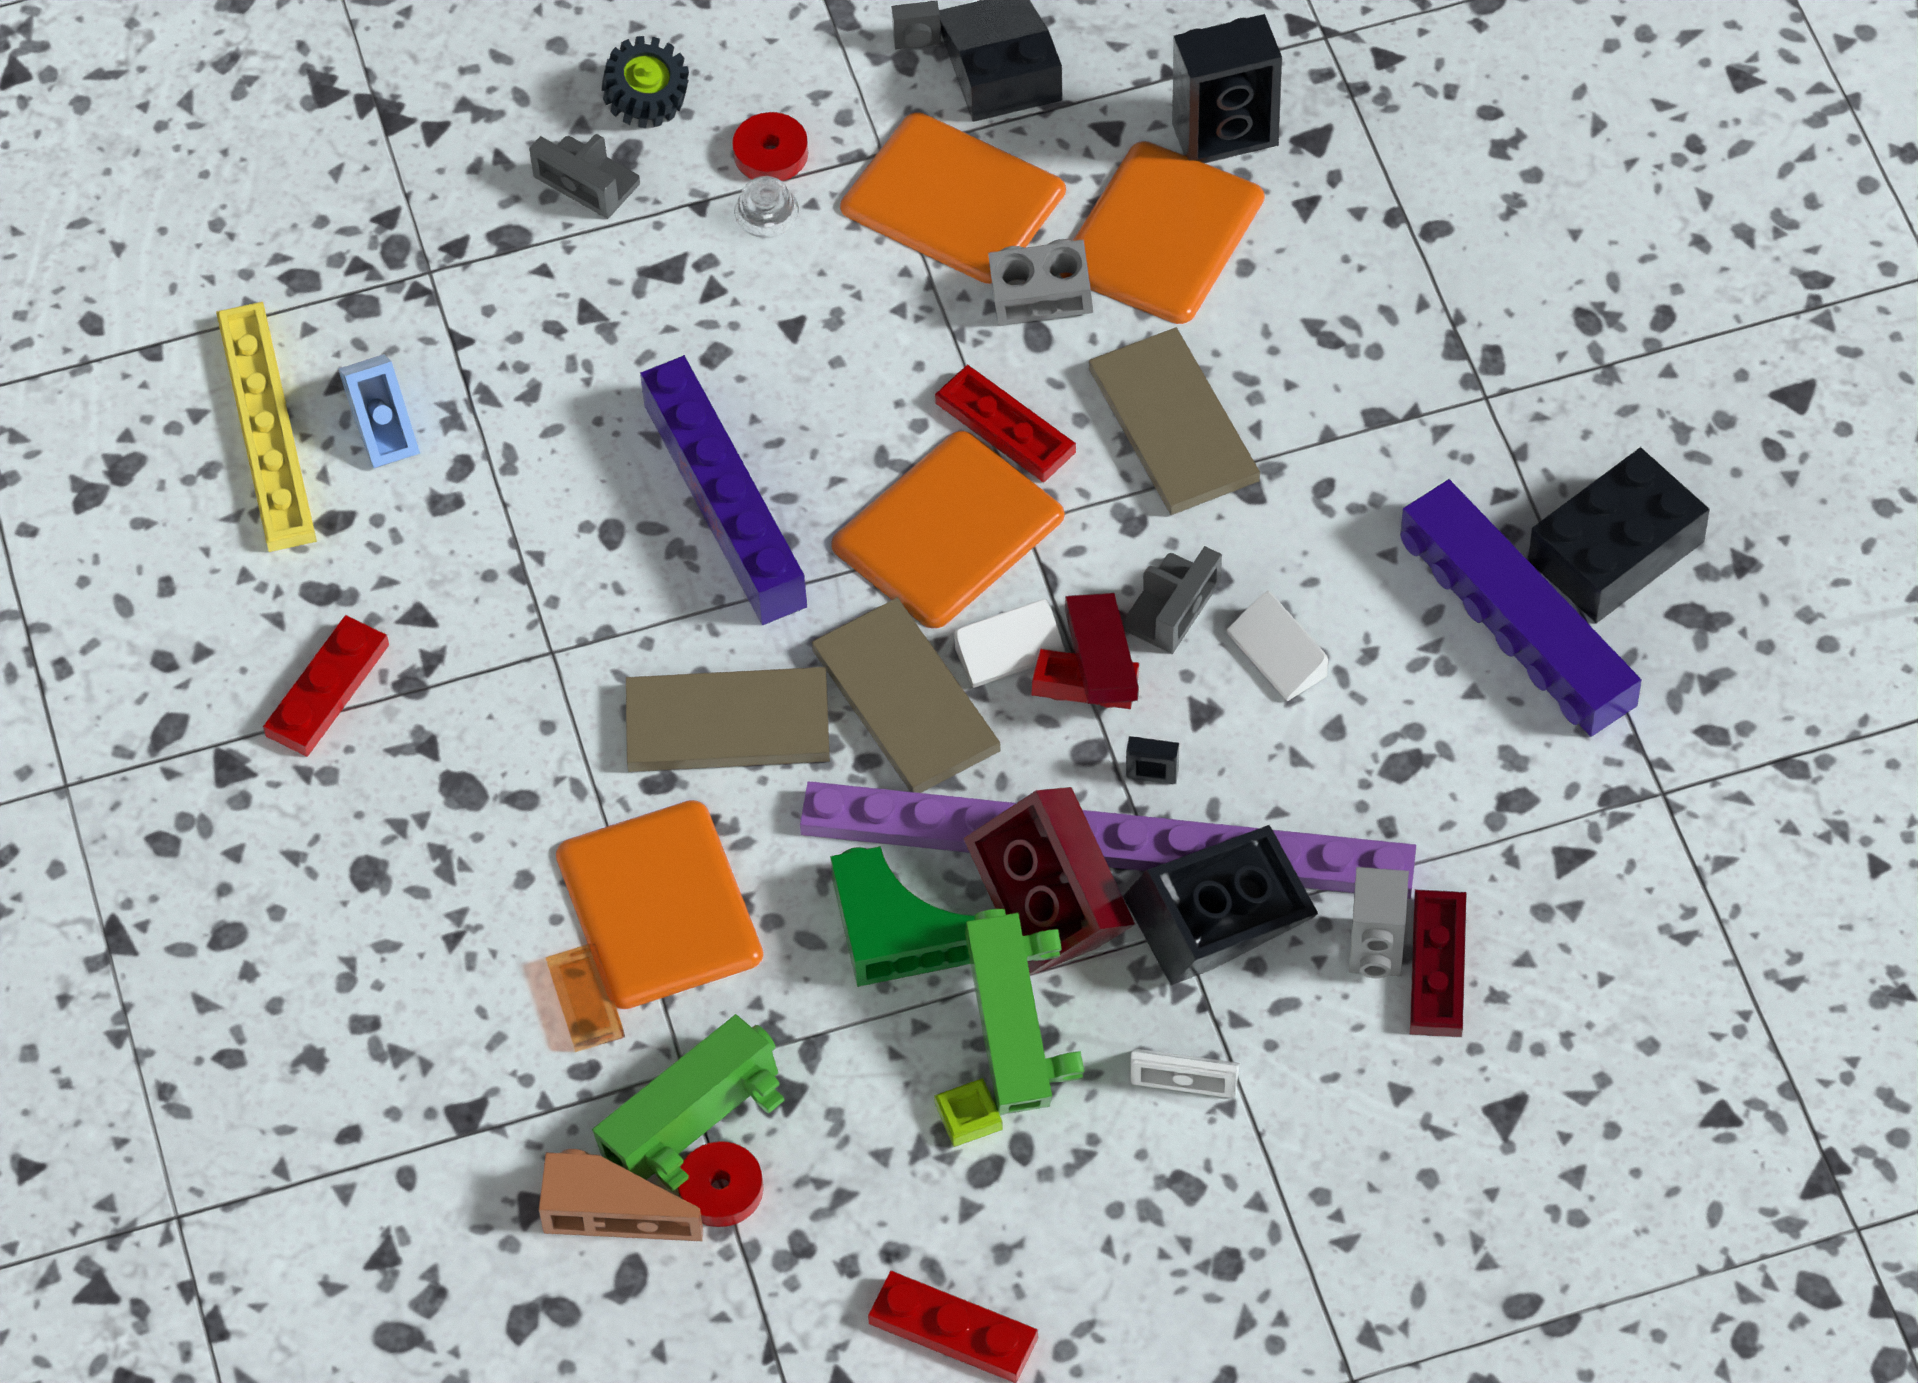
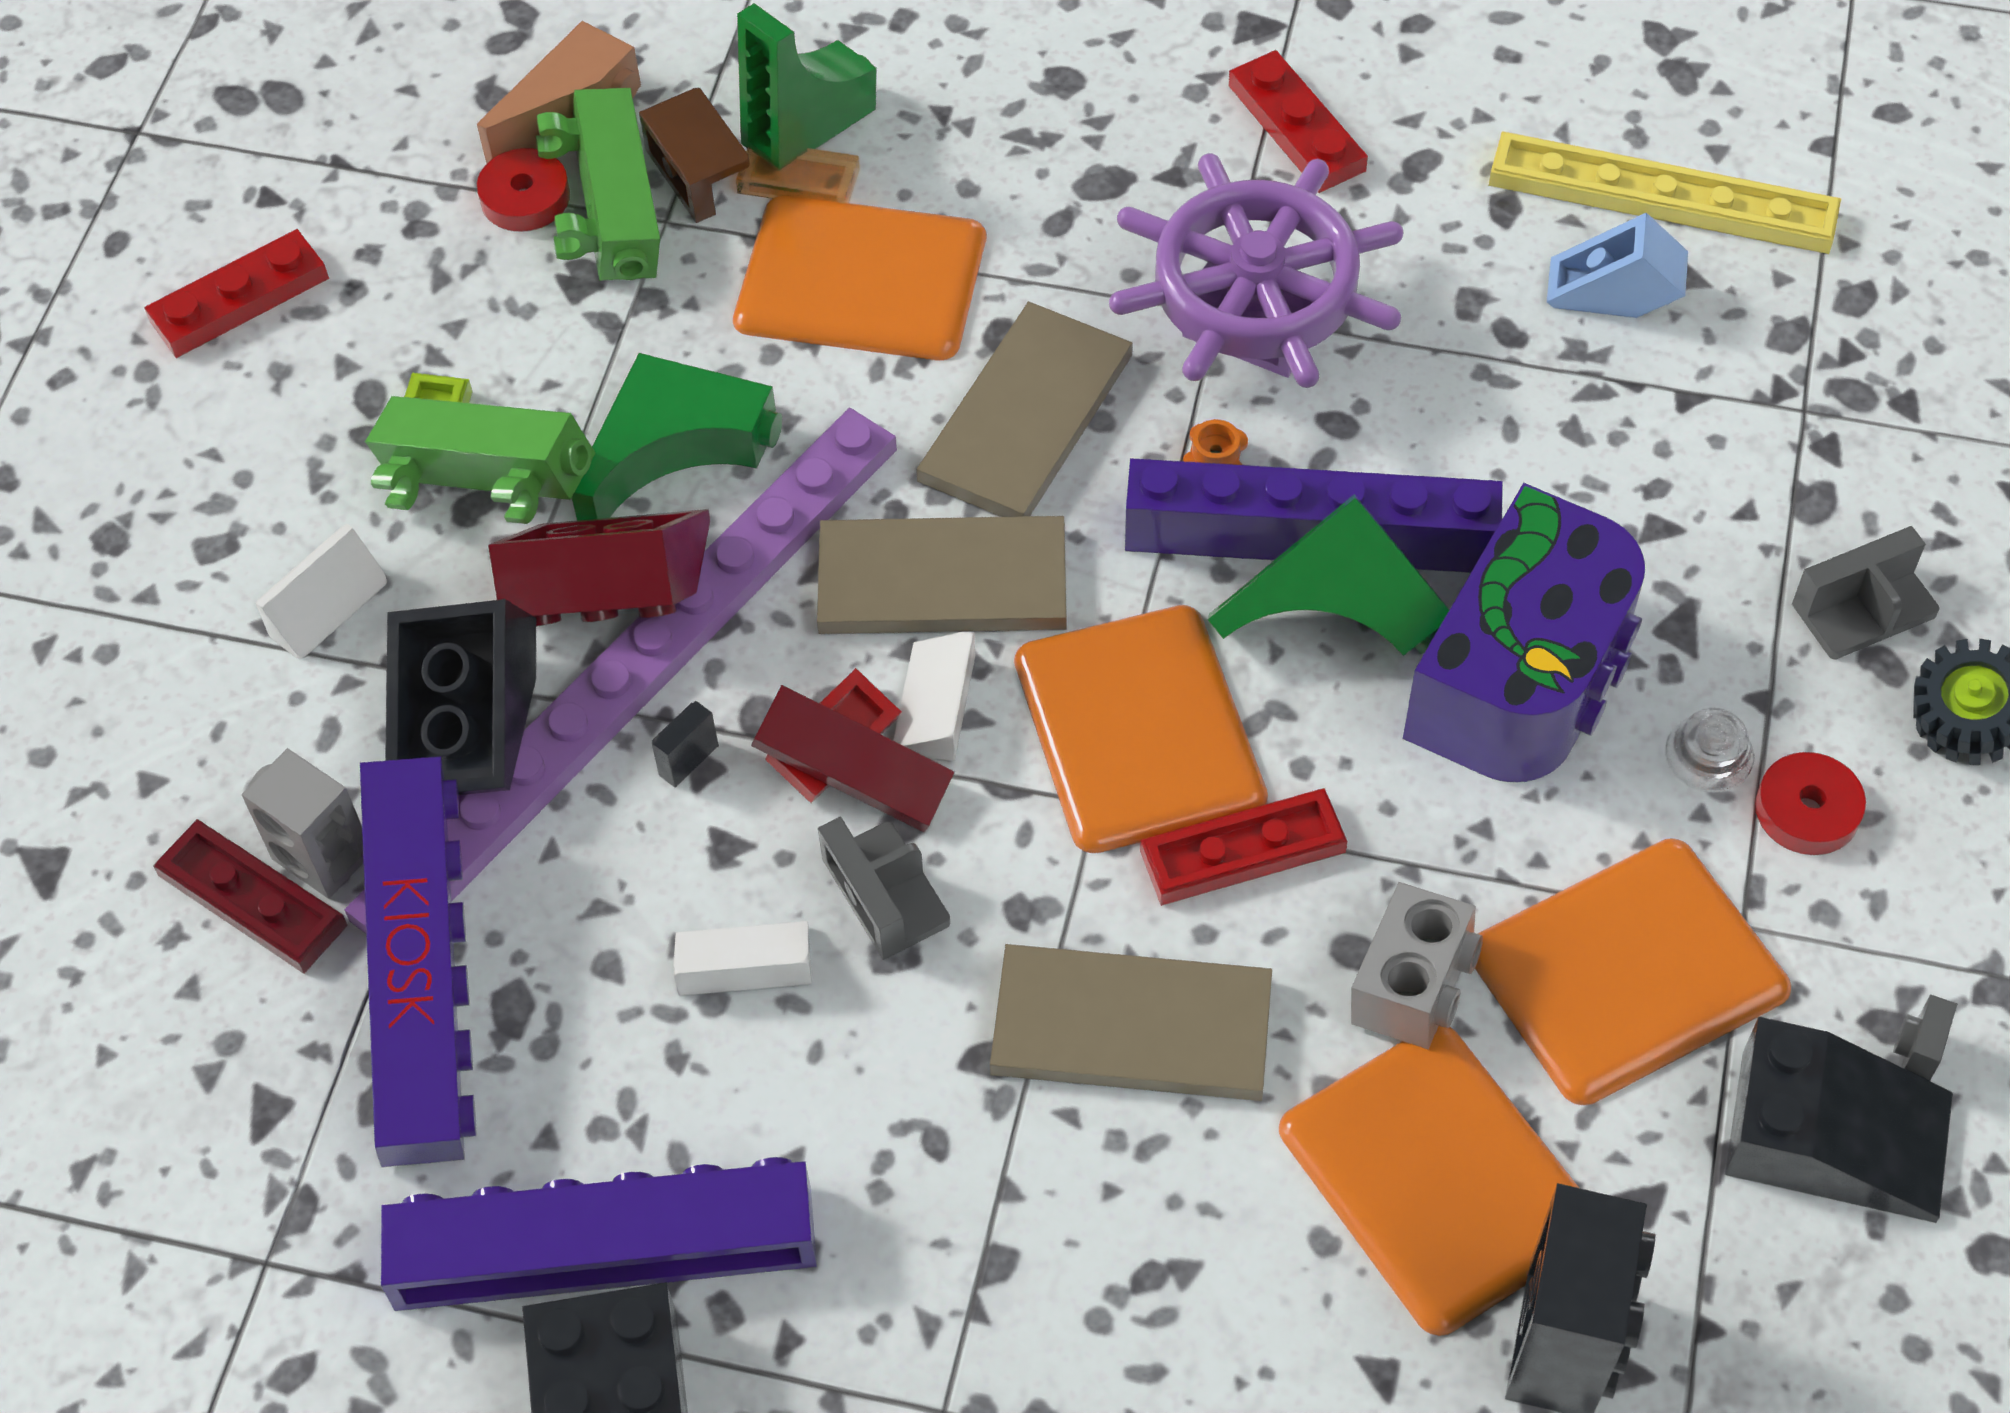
camera: 120 degrees right, 0 degrees up
none -> dark purple brick [360,757,477,1167]
none -> reddish brown panel [639,88,750,223]
none -> green arch [737,3,877,172]
none -> medium lavender piece [1109,153,1404,388]
none -> orange plate [1183,419,1248,465]
none -> green arch [1207,494,1450,656]
none -> dark purple brick [1403,482,1645,782]

